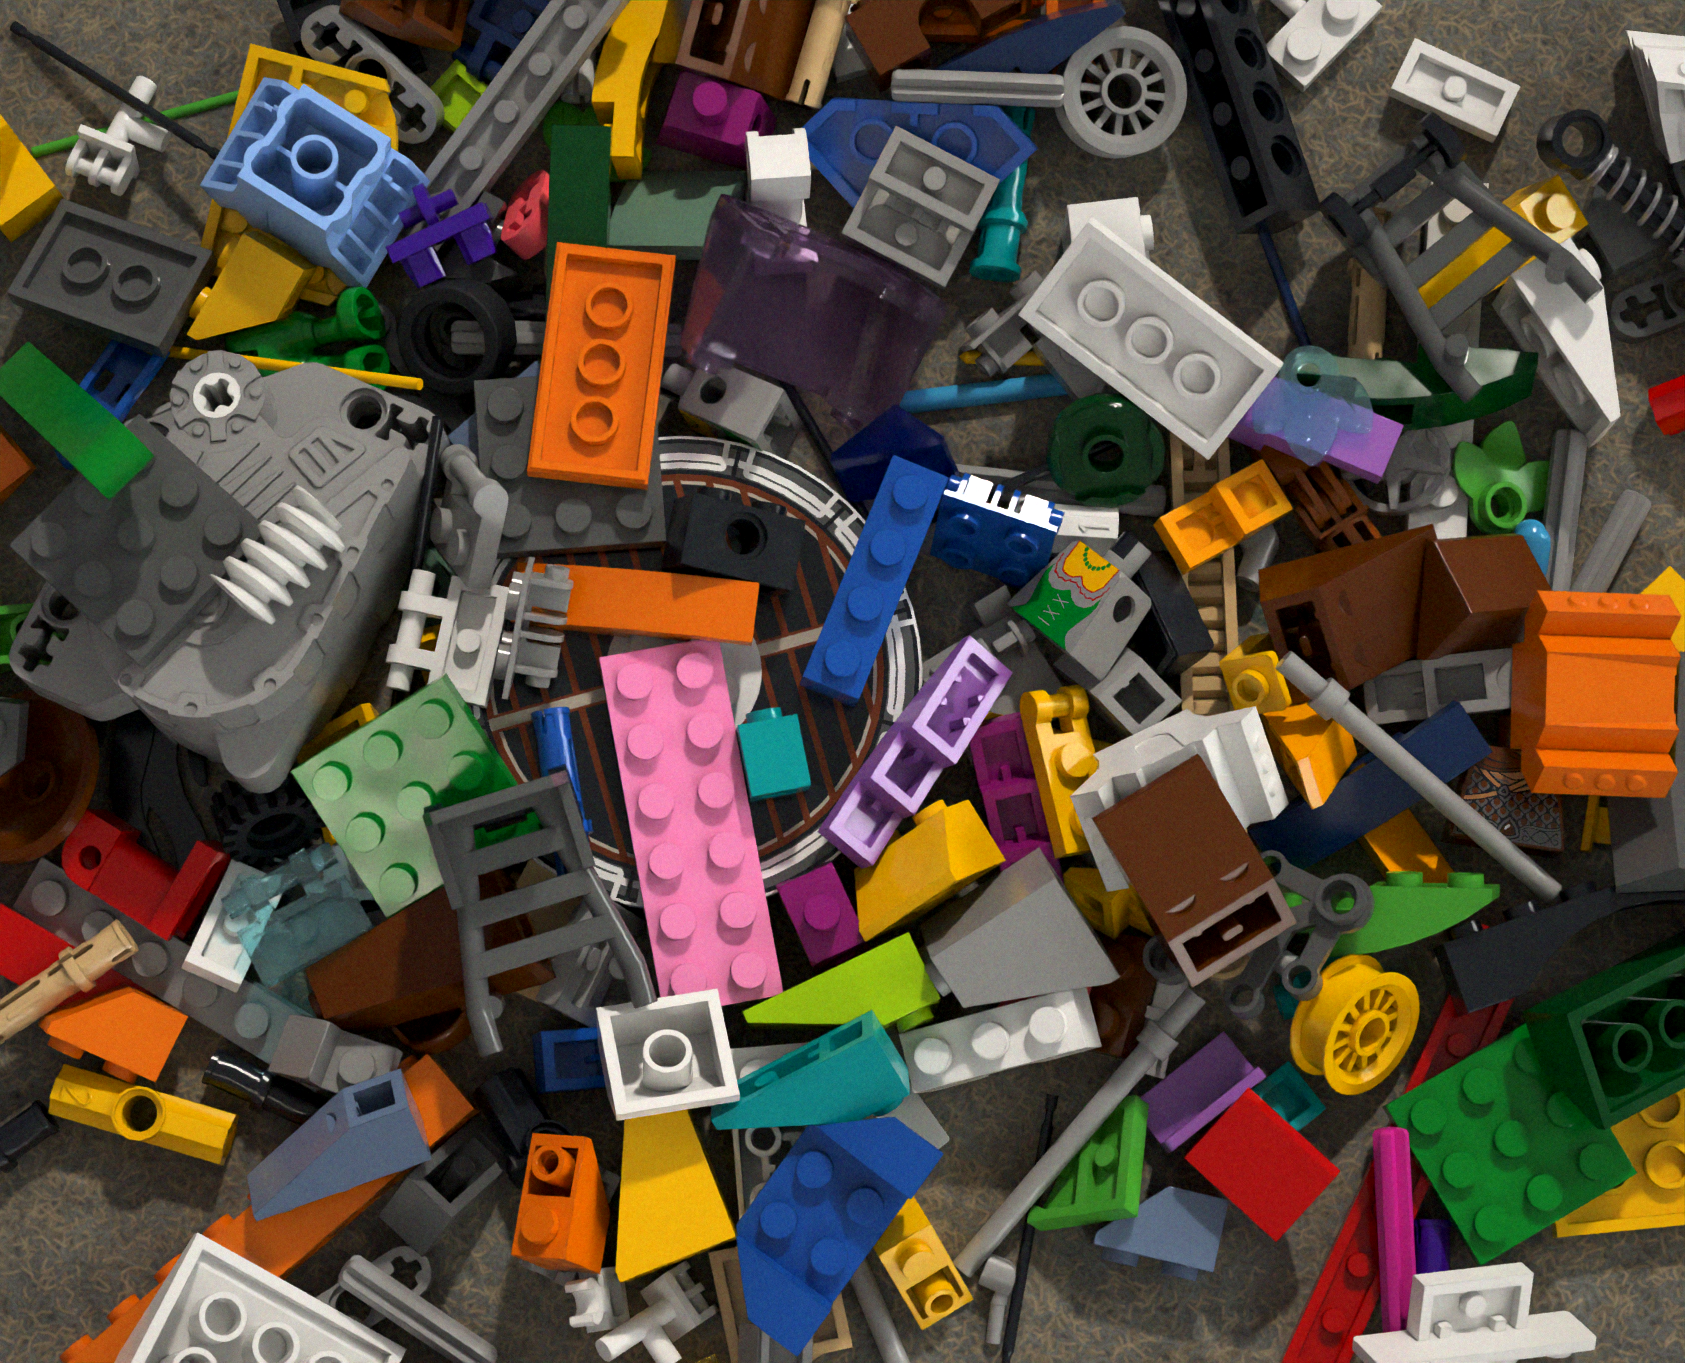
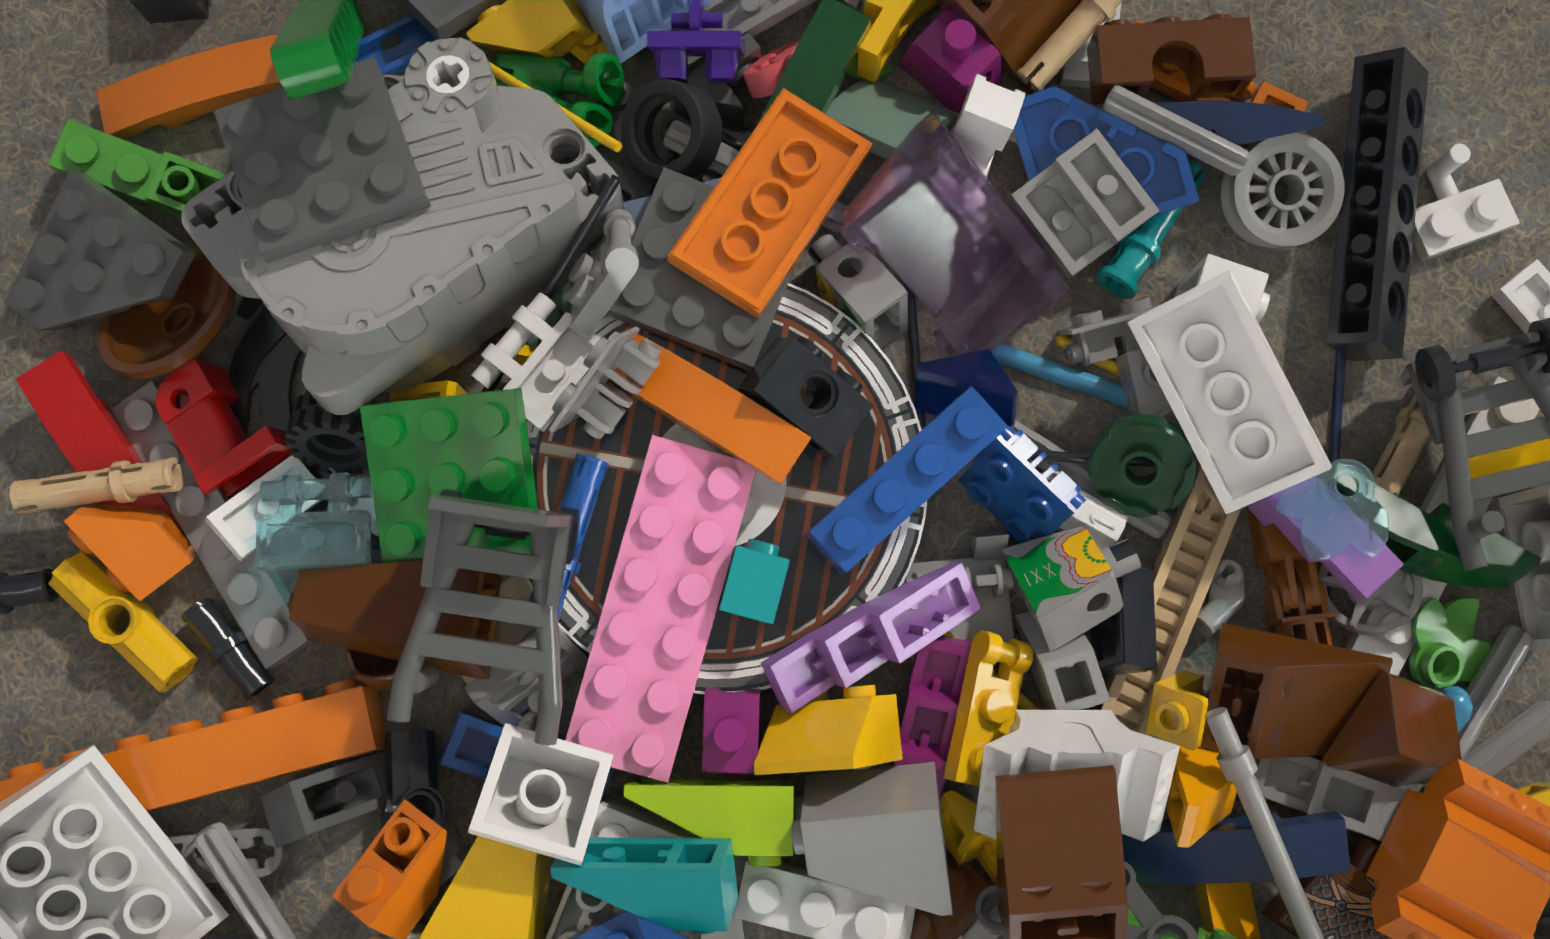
camera: 20 degrees right, 0 degrees up
white piece [210,485,346,625] -> none
sand blue slope [247,1068,432,1221] -> none
light grey slope [268,1014,403,1094] -> none
light orange slope [1153,459,1293,575] -> none

